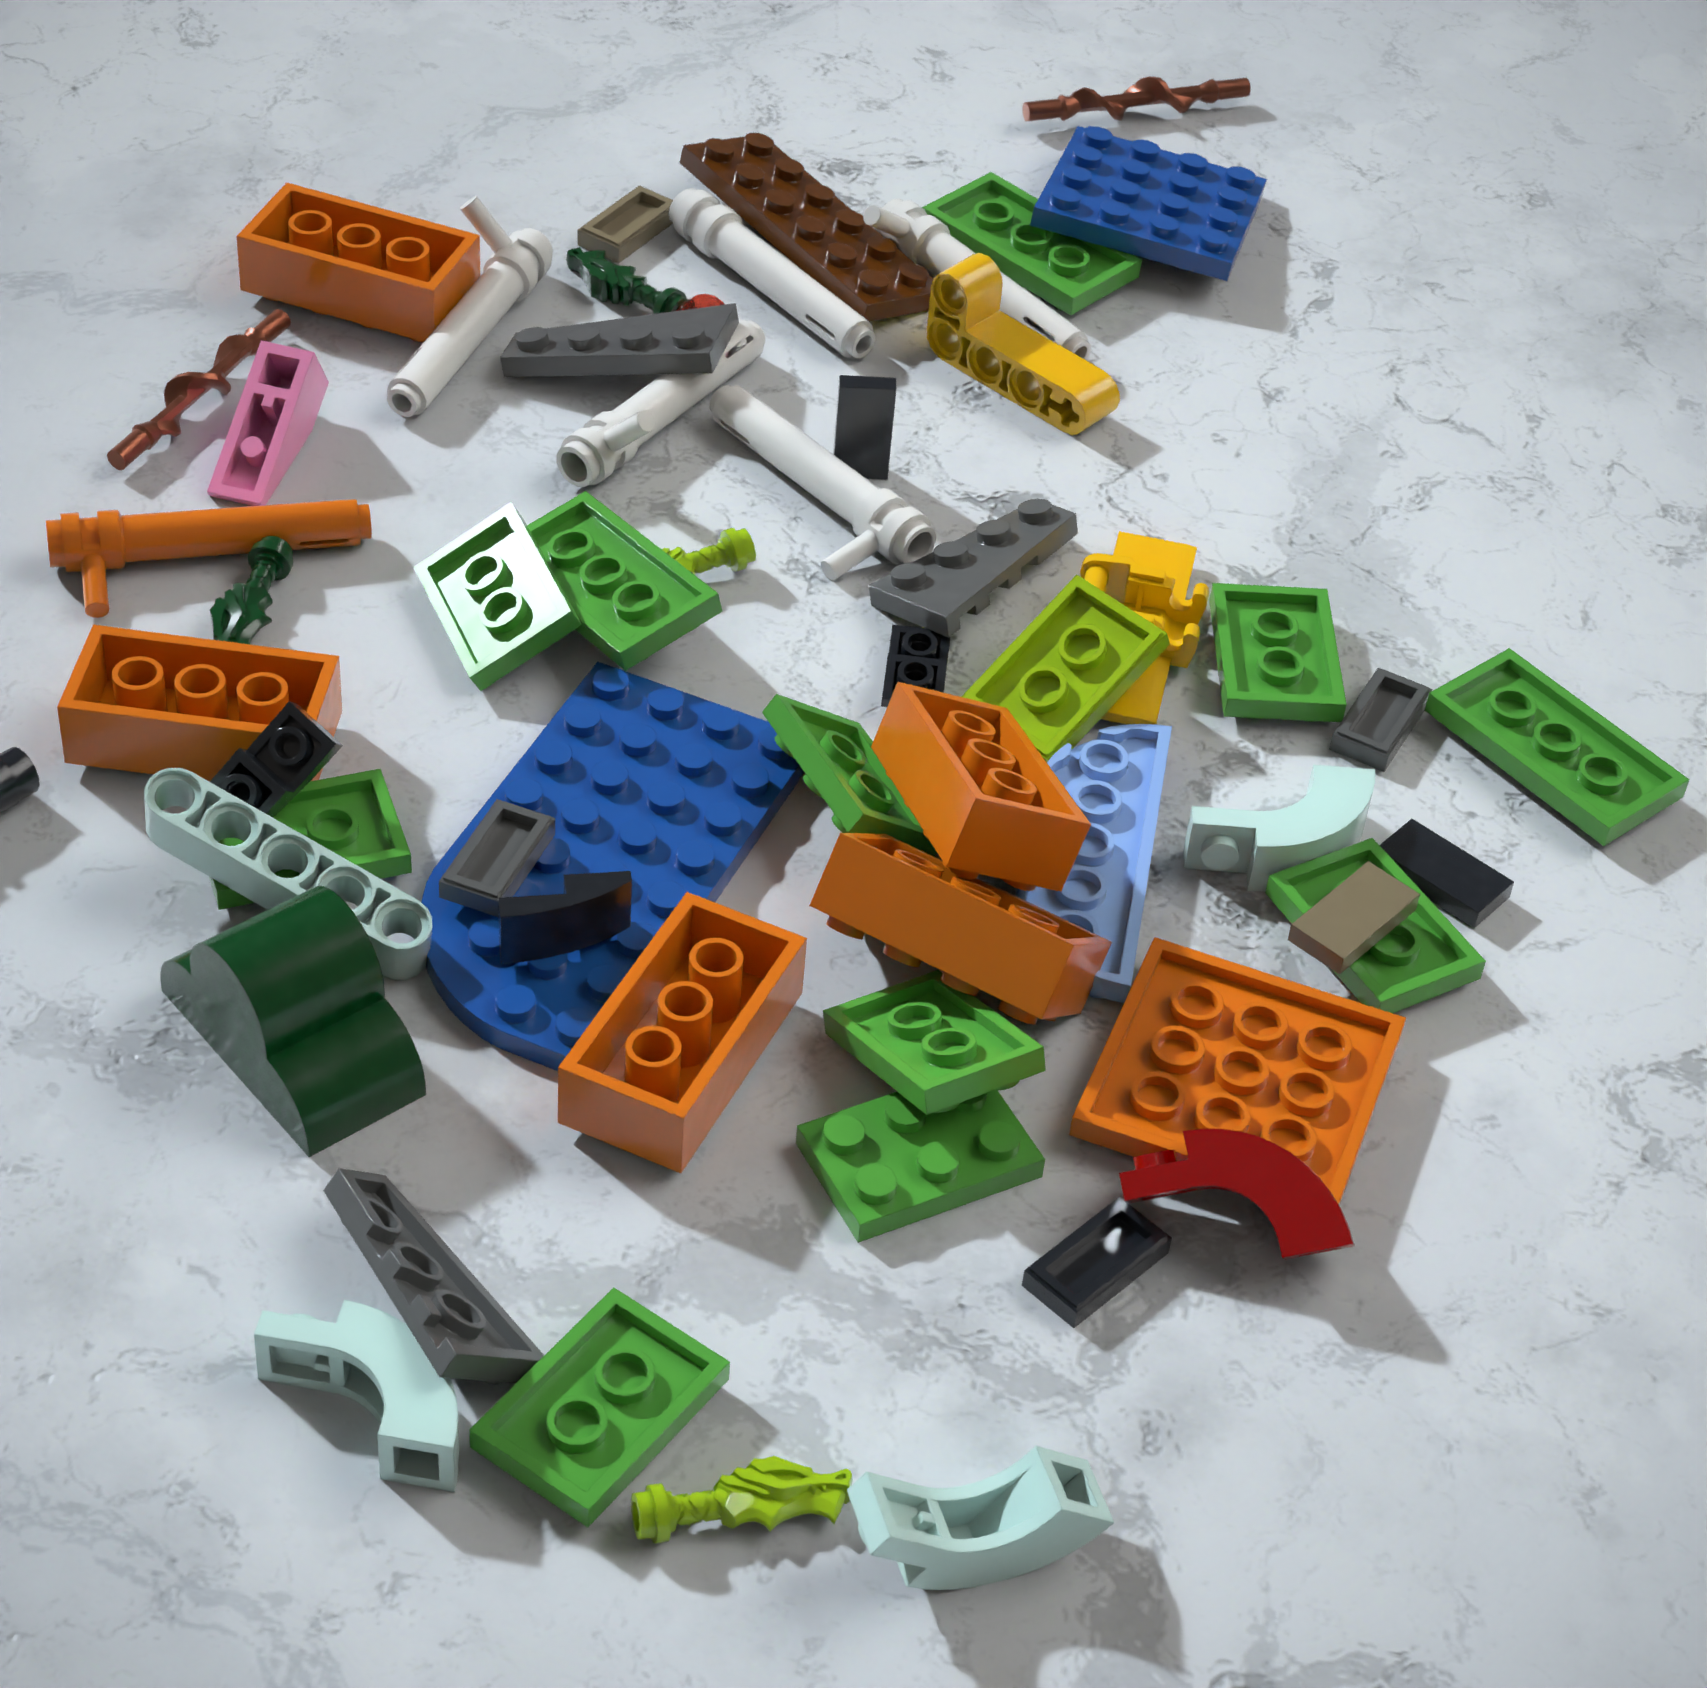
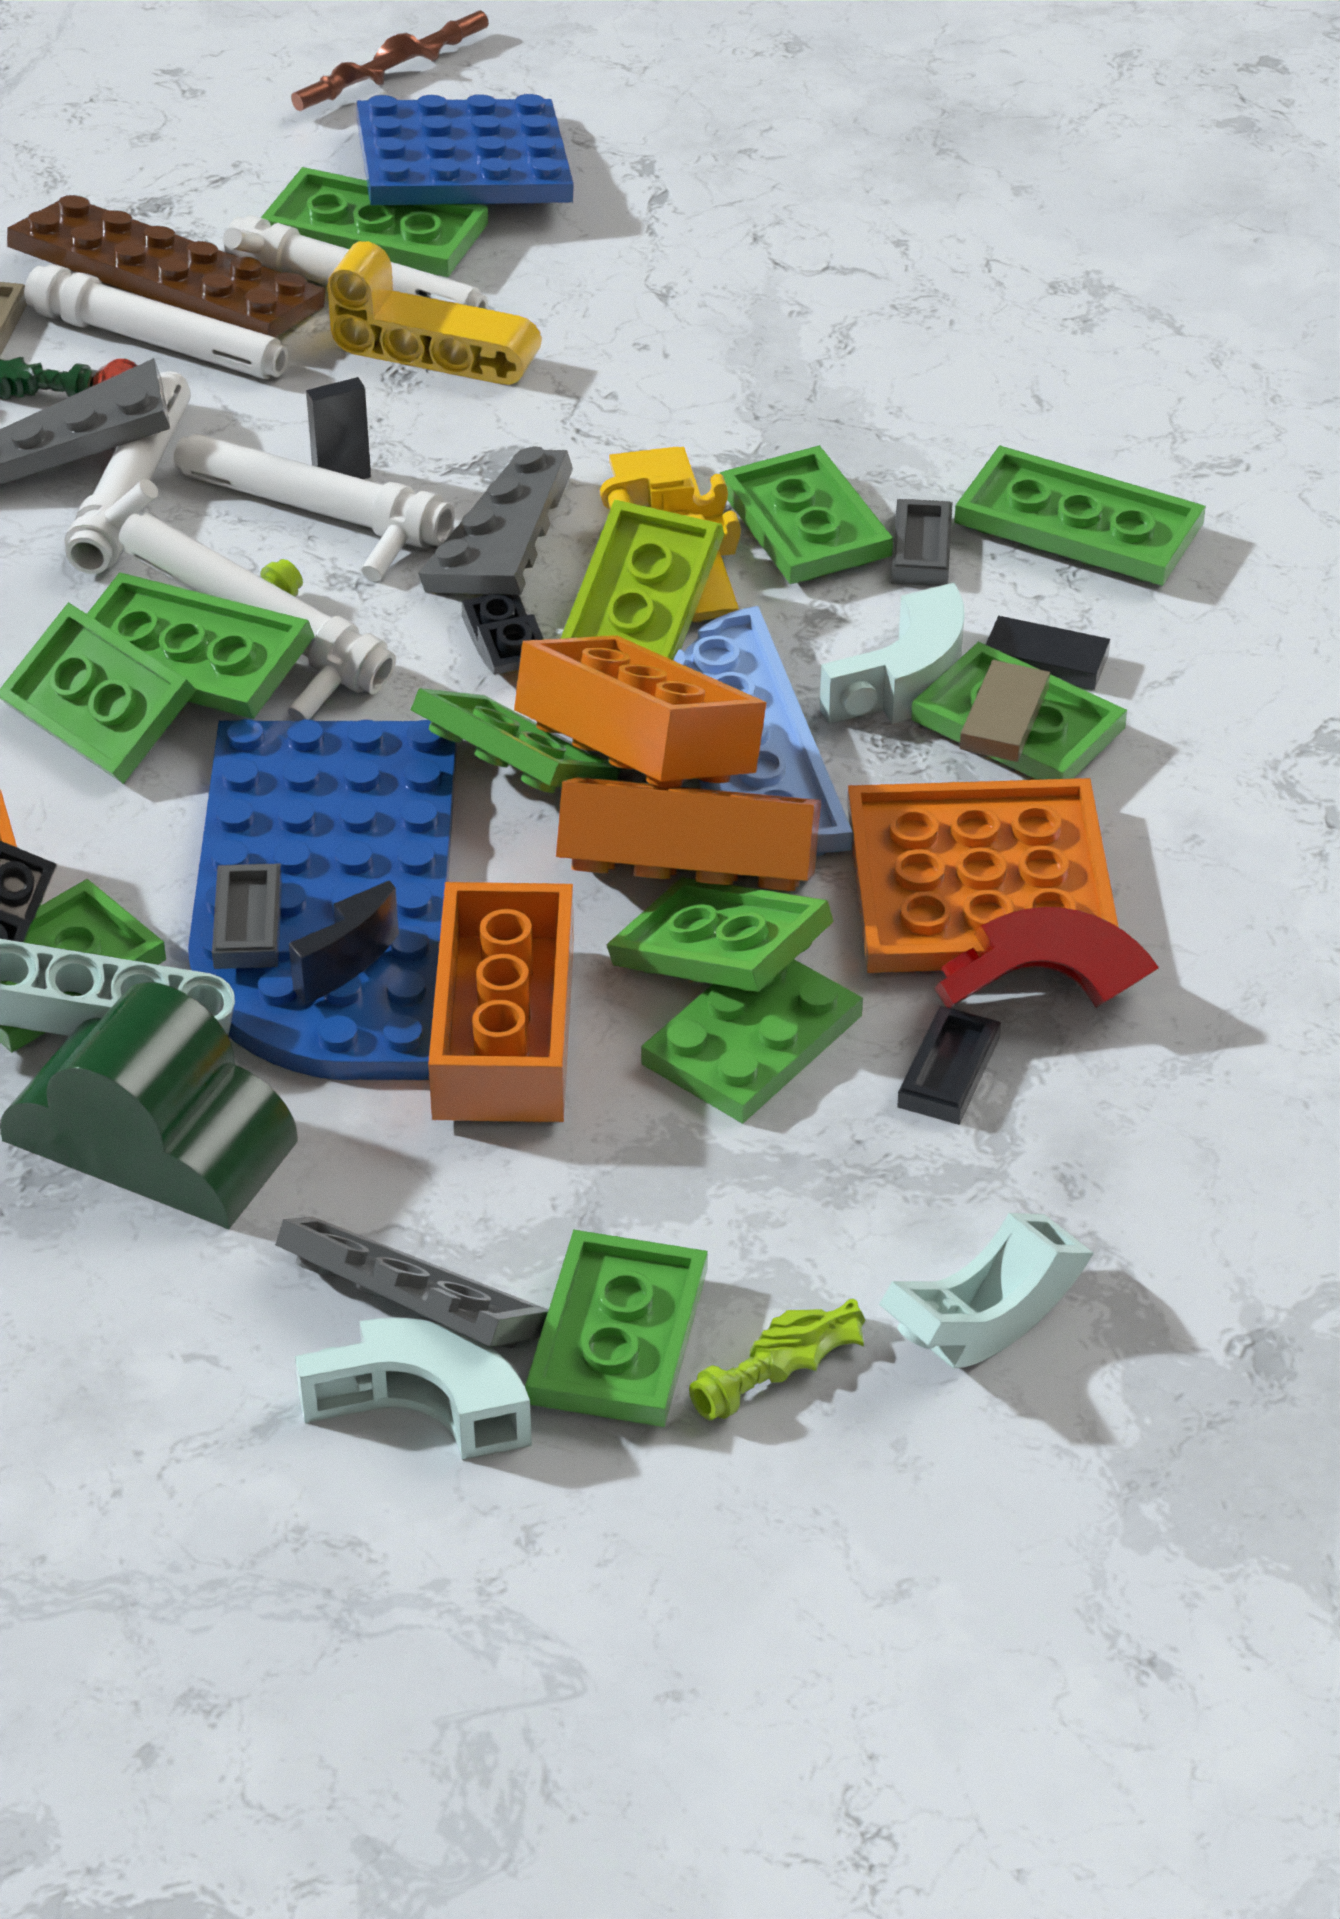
camera: 20 degrees left, 0 degrees up
none -> white cylinder [119,513,396,721]

